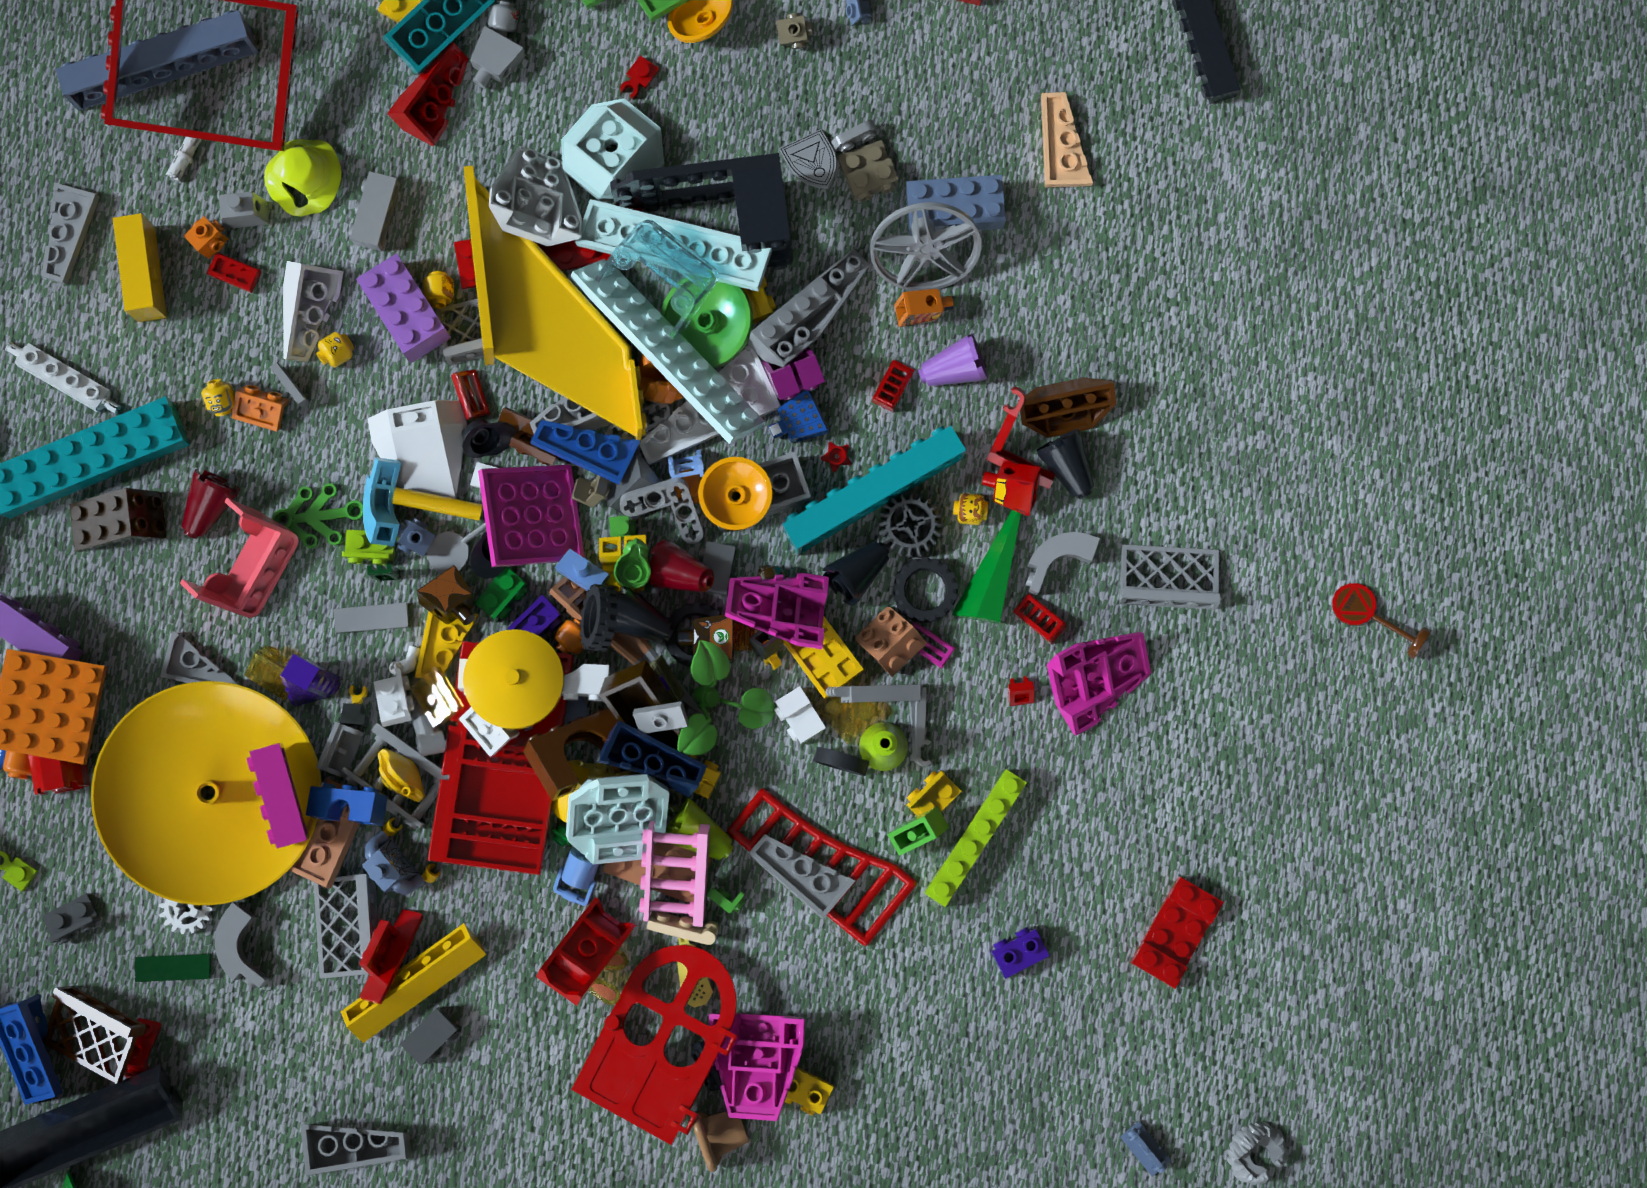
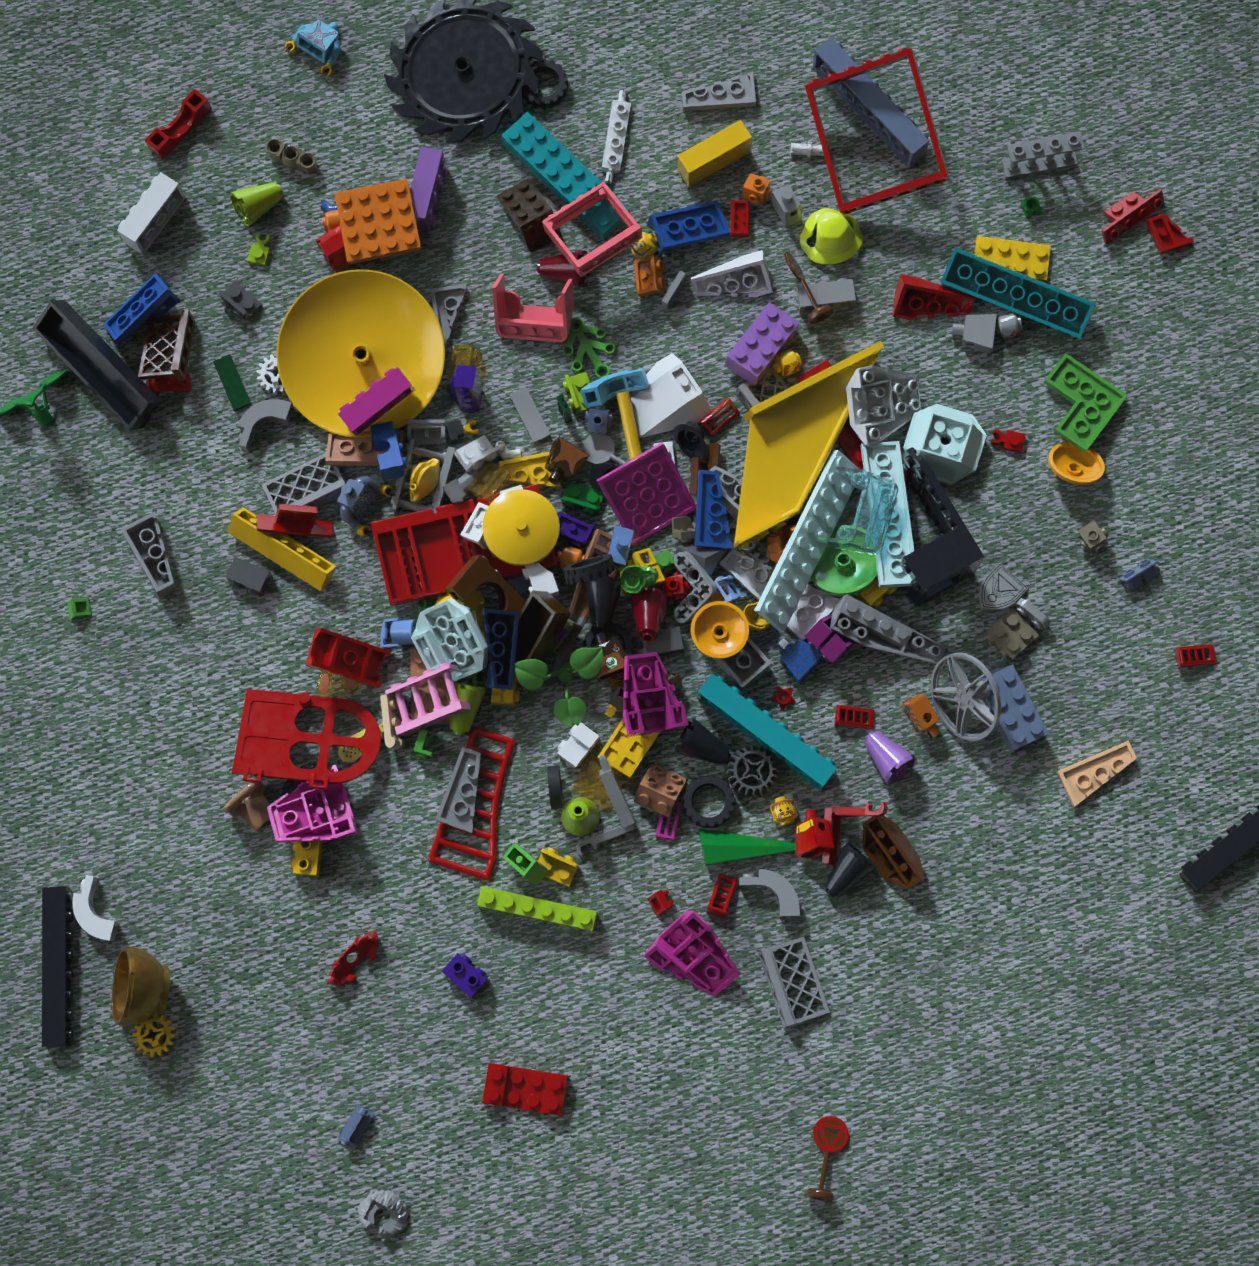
camera: 75 degrees right, 5 degrees down
yellow head [316,332,354,368] -> none
light grey plate [633,701,689,734] -> none
none -> red piece [326,930,380,987]
none -> coral window [542,182,643,277]
none -> blue plate [646,200,730,257]
none -> red brick [662,572,693,601]
none -> yellow hair [743,601,770,631]
none -> reddish brown piece [784,252,833,324]

